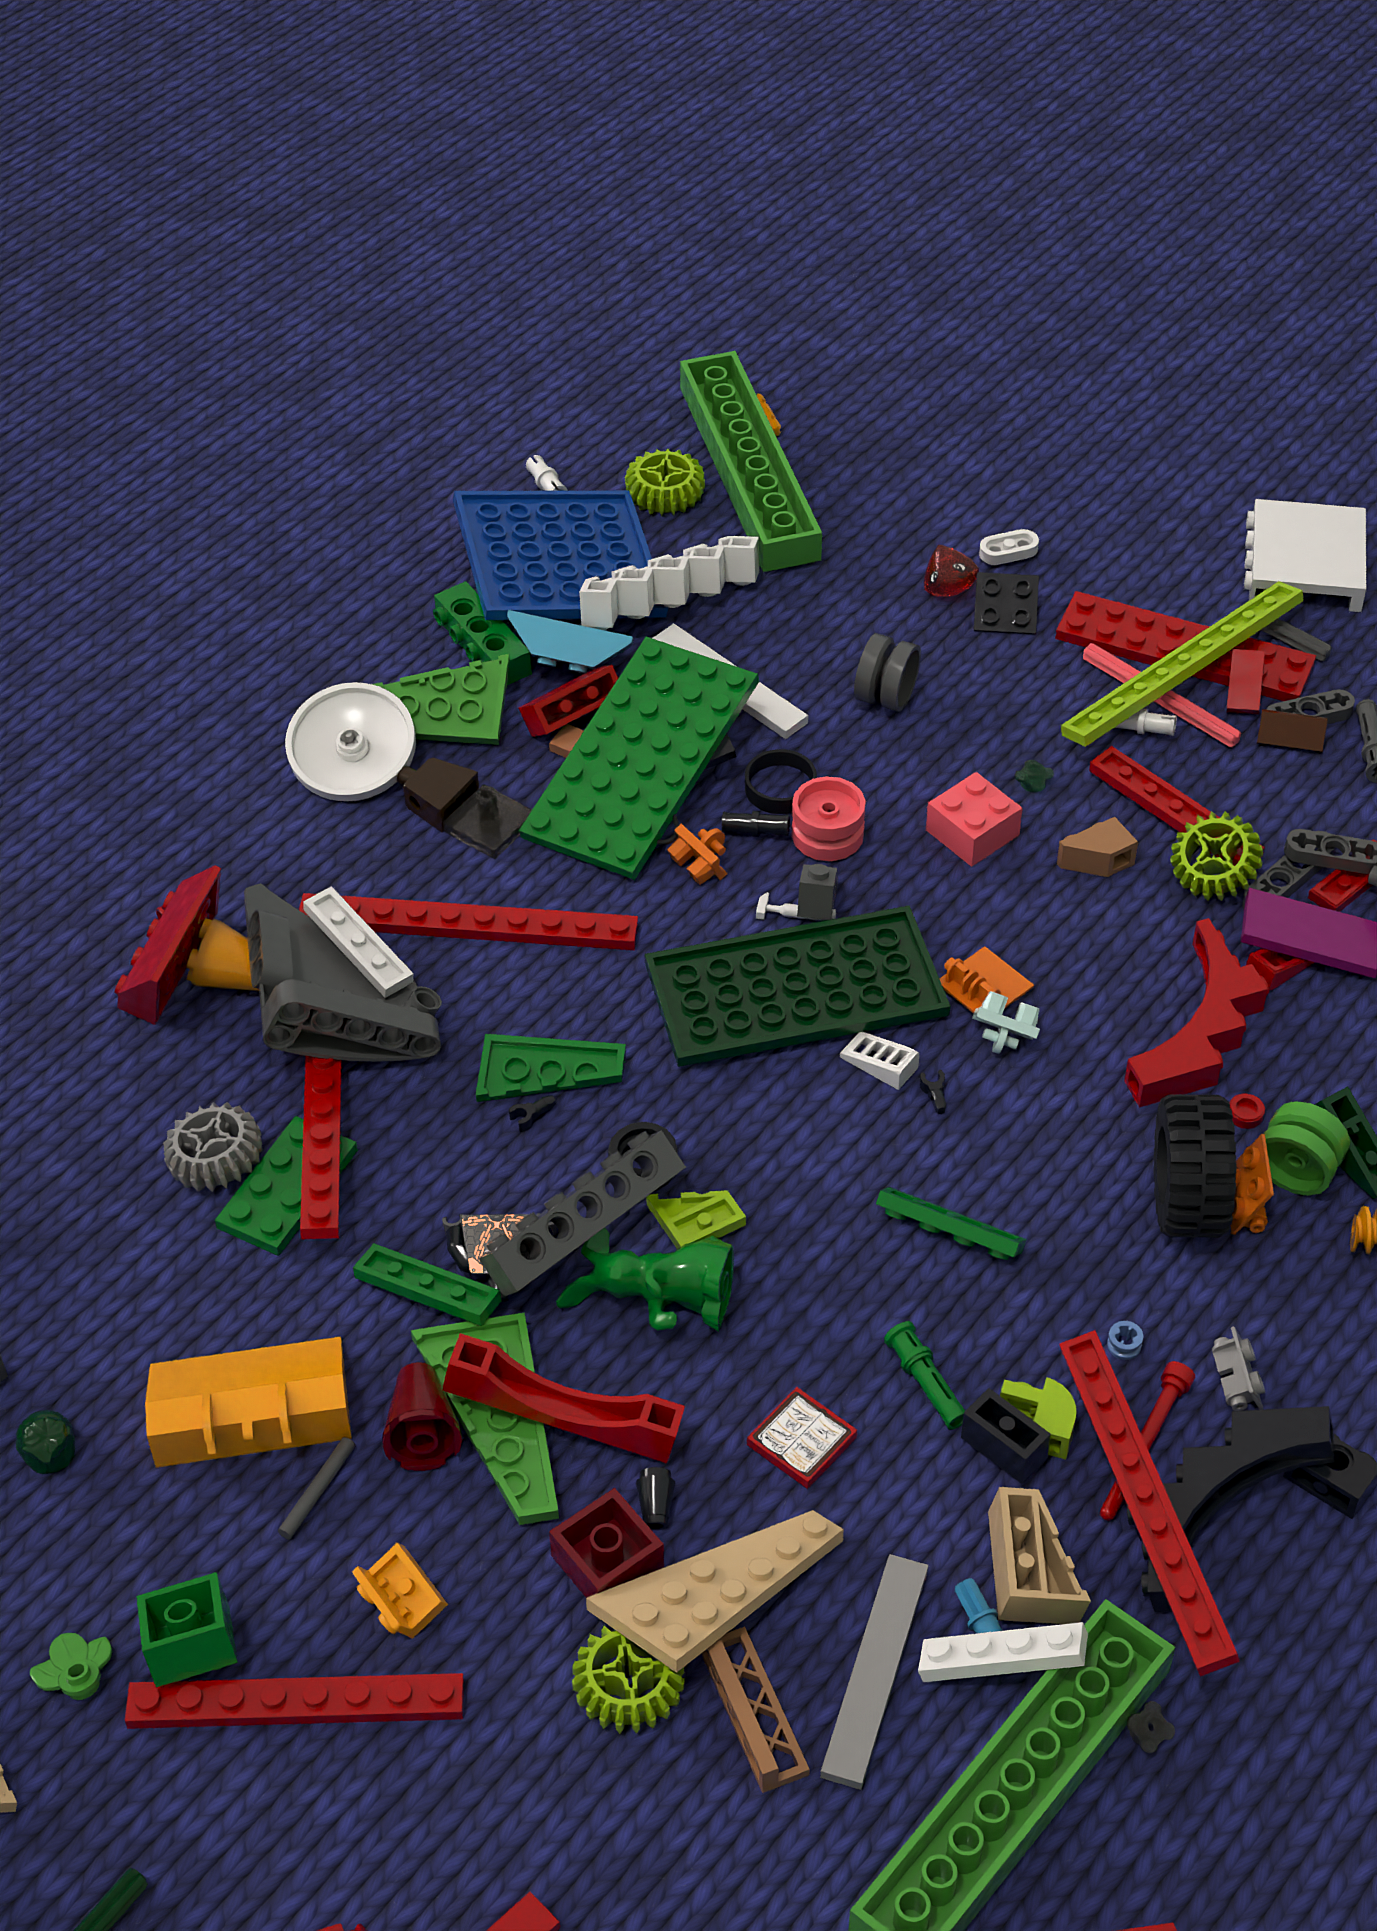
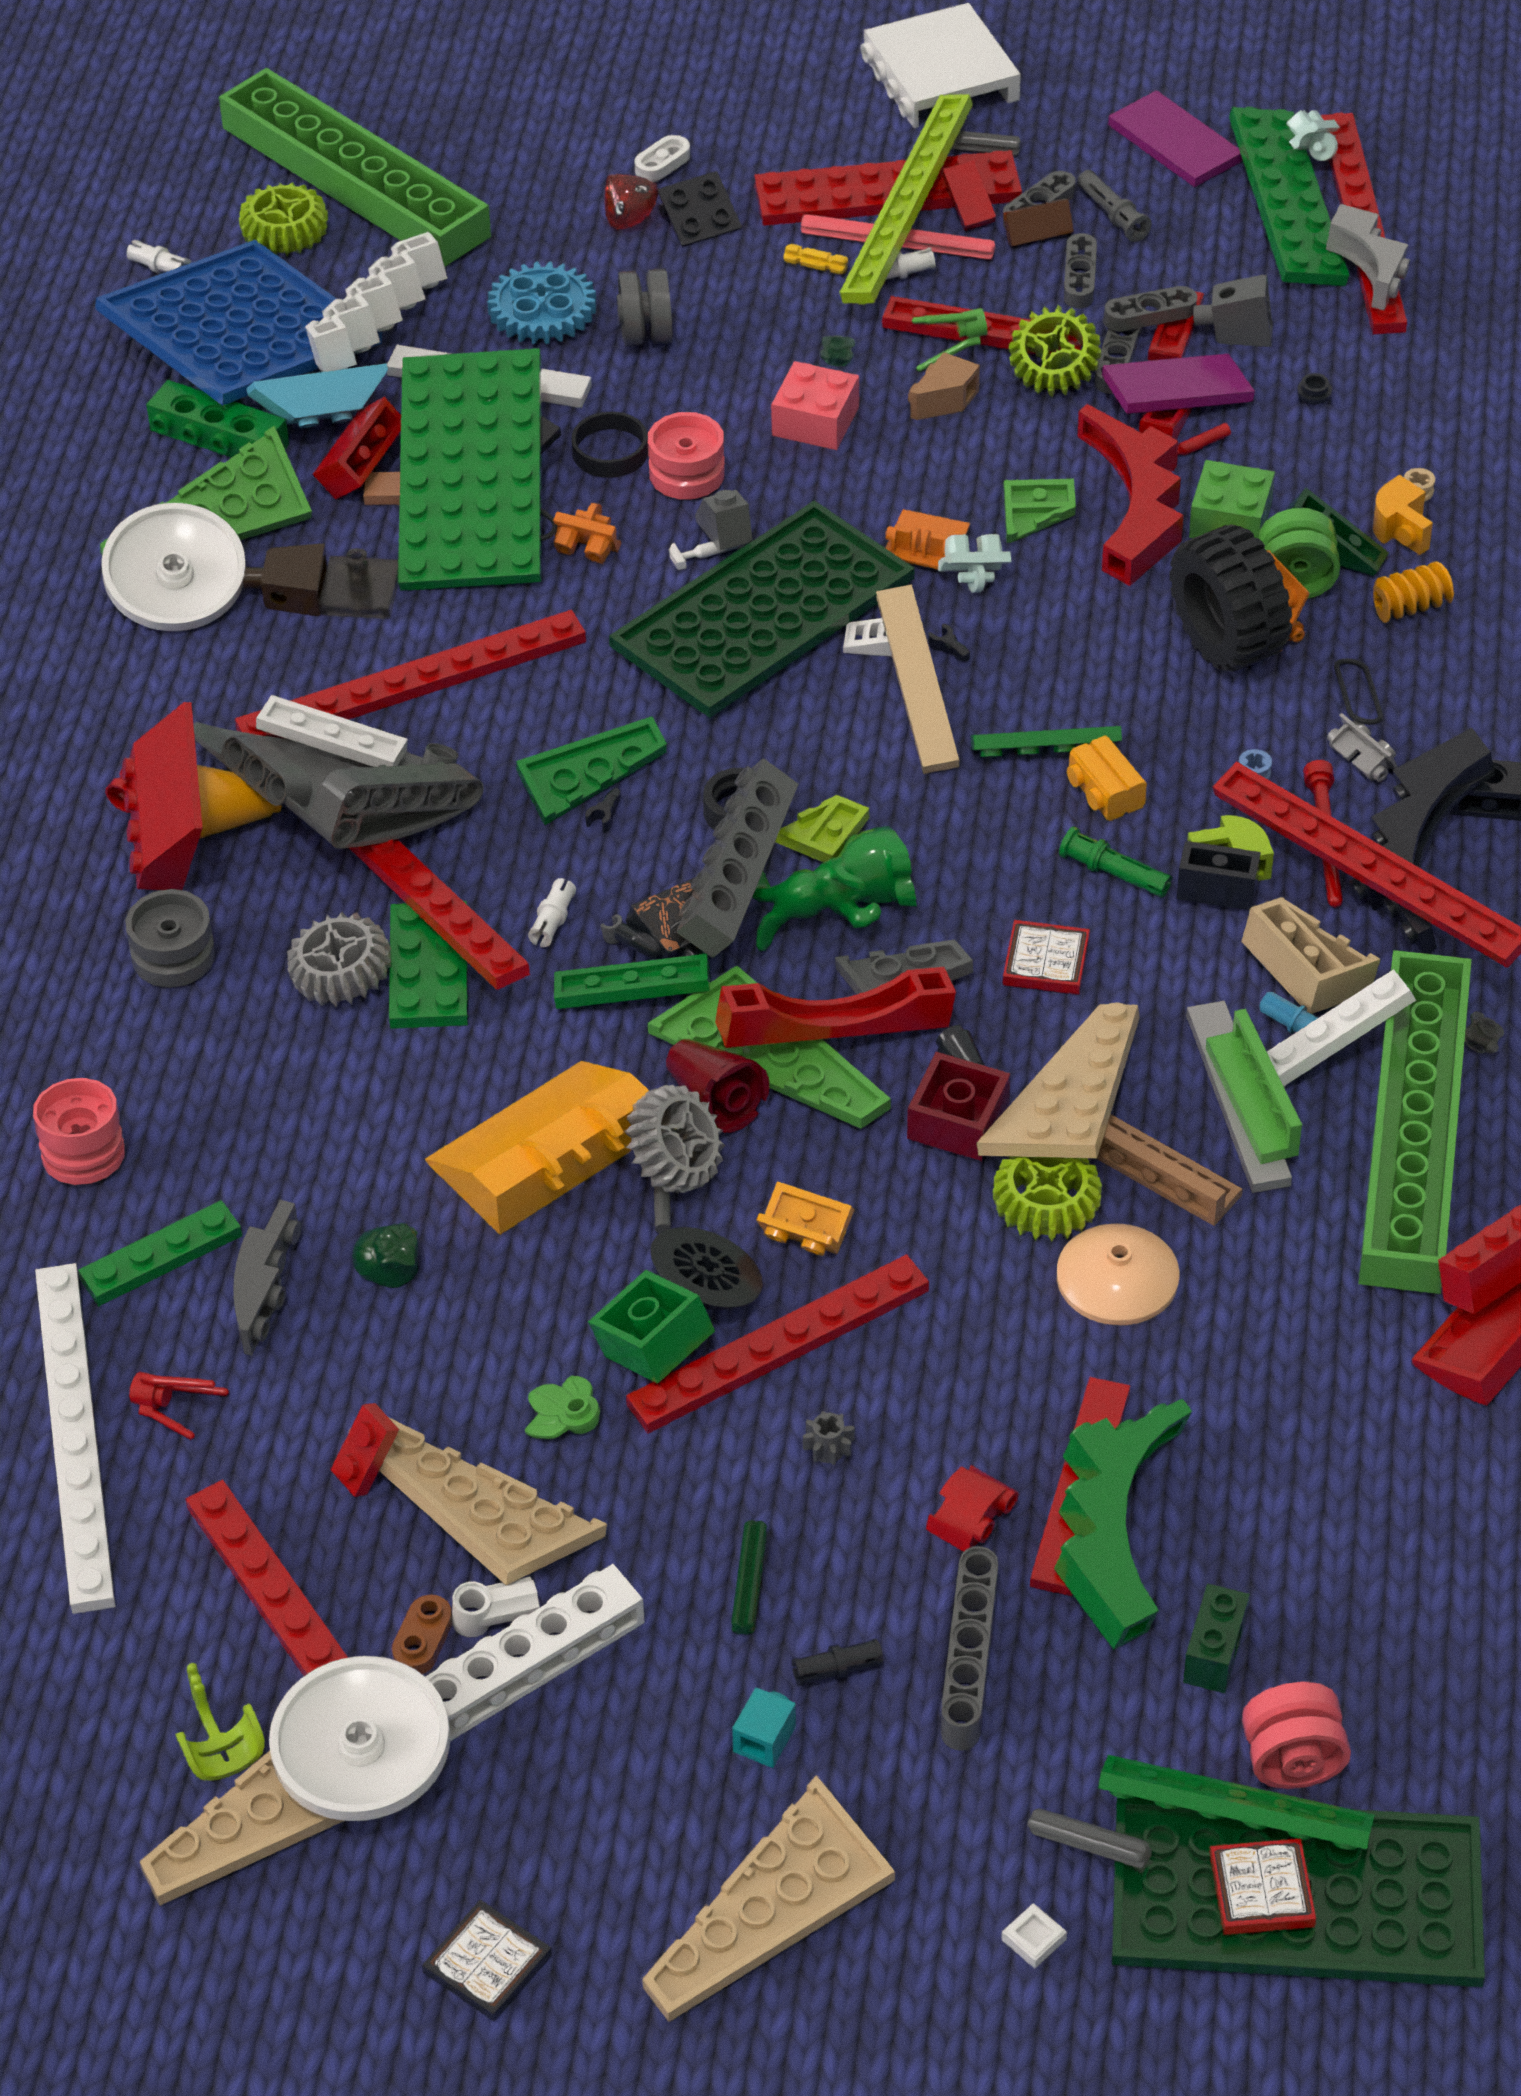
camera: 30 degrees left, 0 degrees up
black pin [722,810,790,837] -> none
none -> dark grey wheel [125,889,216,988]
none -> dark azure gear [487,262,596,344]
none -> white pin [528,878,576,947]
none -> light grey gear [624,1085,725,1193]
none -> black piece [650,1227,763,1311]
none -> yellow axle [784,244,848,275]
none -> dark grey gear [803,1411,854,1465]
none -> dark grey wing [835,939,974,994]
none -> tan tile [876,585,959,774]
none -> bright green plant [912,308,988,372]
none -> bright green wing [1003,479,1076,543]
none -> light nougat dish [1057,1224,1179,1325]
none -> dark grey beam [1064,233,1097,308]
none -> light orange brick [1067,735,1147,821]
none -> red piece [1172,422,1231,471]
none -> bright green brick [1189,460,1275,538]
none -> bright green fence [1205,1008,1302,1164]
none -> black piece [1334,658,1383,725]

